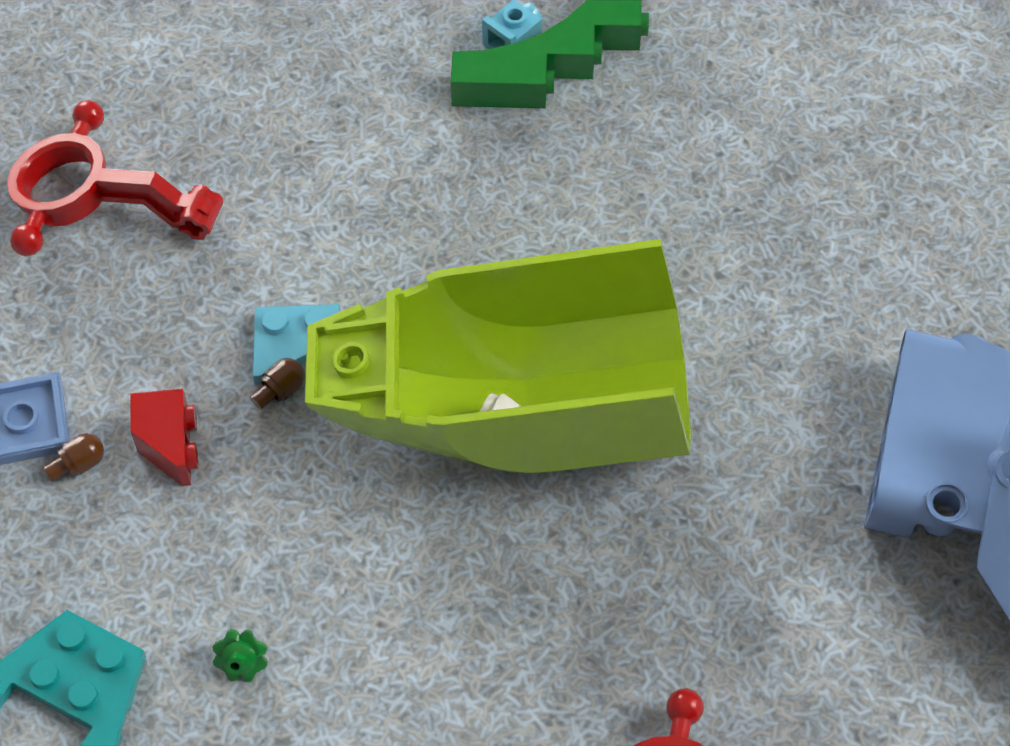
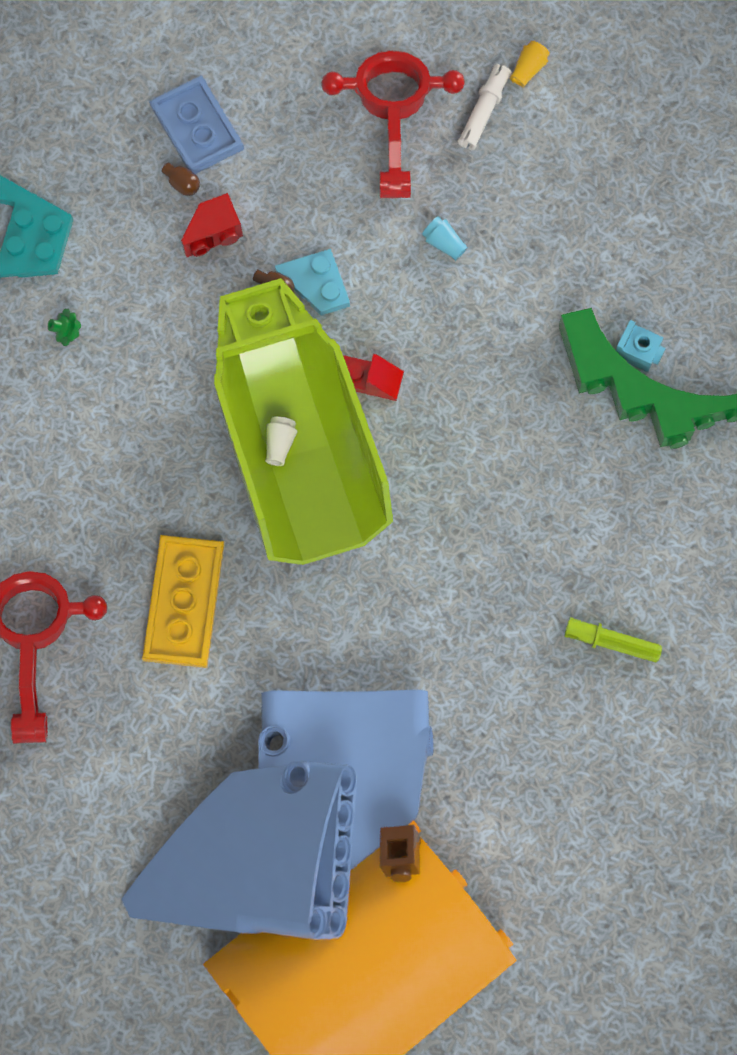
camera: 75 degrees right, 15 degrees up
none -> yellow tile [142,535,225,668]
none -> medium azure cone [422,216,468,261]
none -> white pin [458,64,511,150]
none -> yellow cone [510,41,550,88]
none -> lime axle [564,617,662,663]

